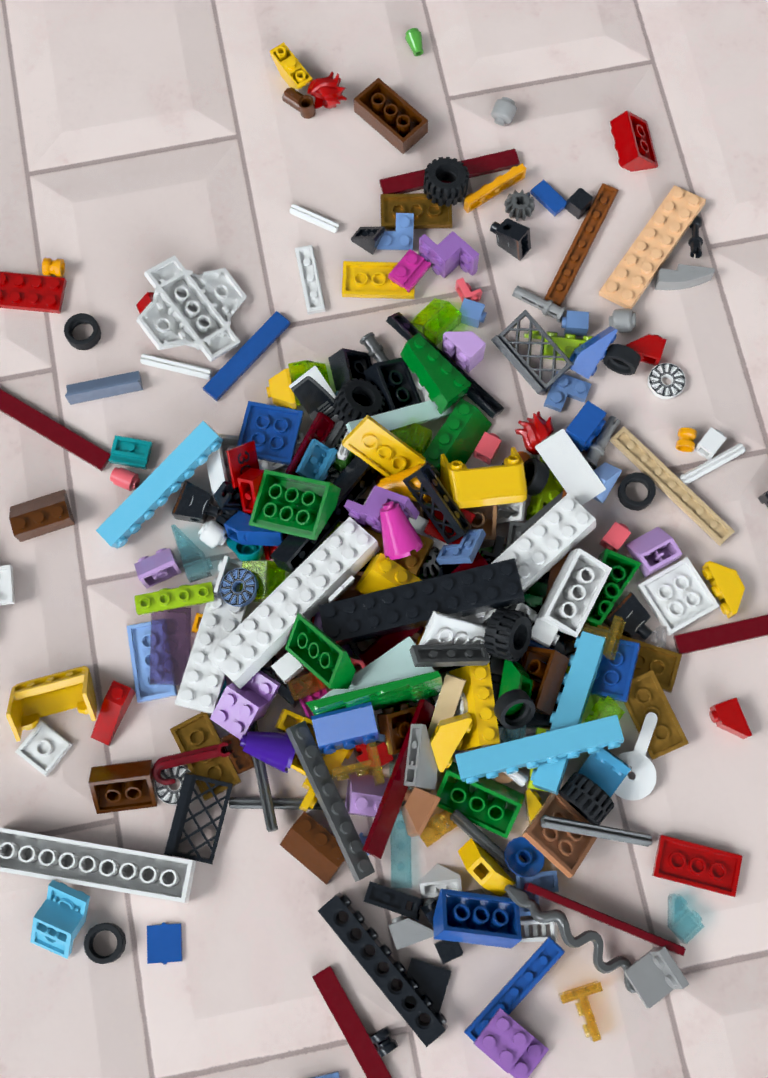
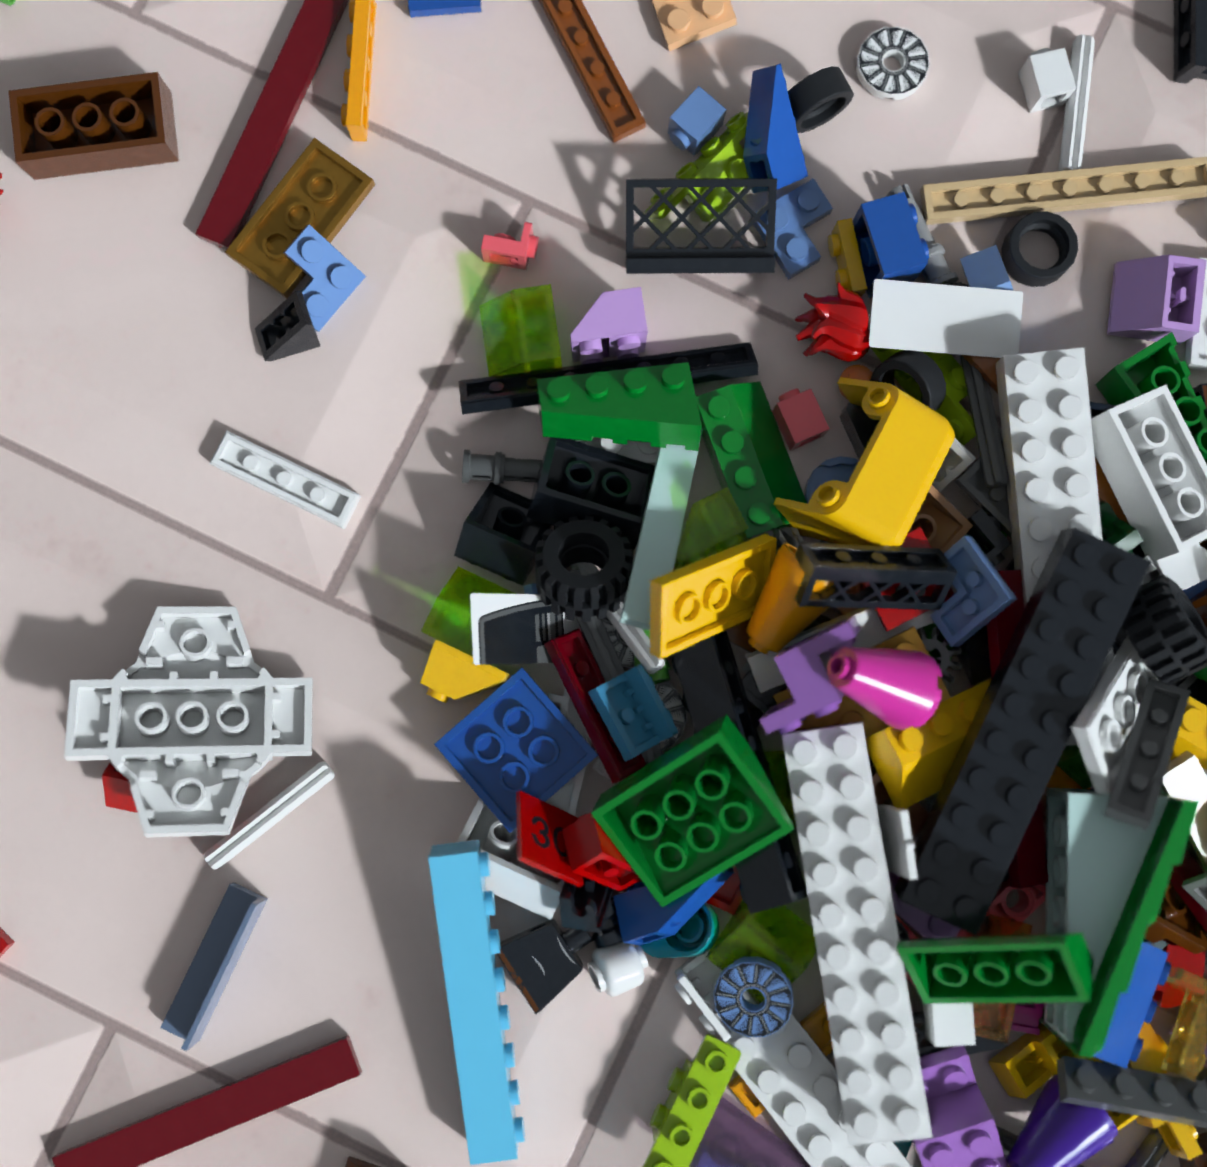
camera: 60 degrees left, 10 degrees up
black tyre [64,313,101,350] -> none
teal plate [108,435,153,469] -> none
coral brick [110,467,140,491] -> none
lavender slope [134,548,182,589] -> none
clear light blue slope [171,524,214,583] -> none
blue tile [203,311,291,401] -> none
white axle [290,204,339,233] -> none
yellow plate [342,261,415,299] -> none
dark pink plate [388,249,431,292] -> none
medium lavender bracket [419,231,479,278] -> none
black tyre [423,157,469,207] -> none
medium blue brick [458,298,487,328] -> none
black torso [490,218,531,261] -> none
dark grey gear [504,189,535,221] -> none
light grey pin [512,286,567,323] -> none
coral brick [599,522,631,553] -> none
light grey head [609,308,636,333] -> none
red slope [626,334,666,366] -> none
light orange wheel [675,427,697,452] -> none
none -> yellow plate [828,218,867,298]

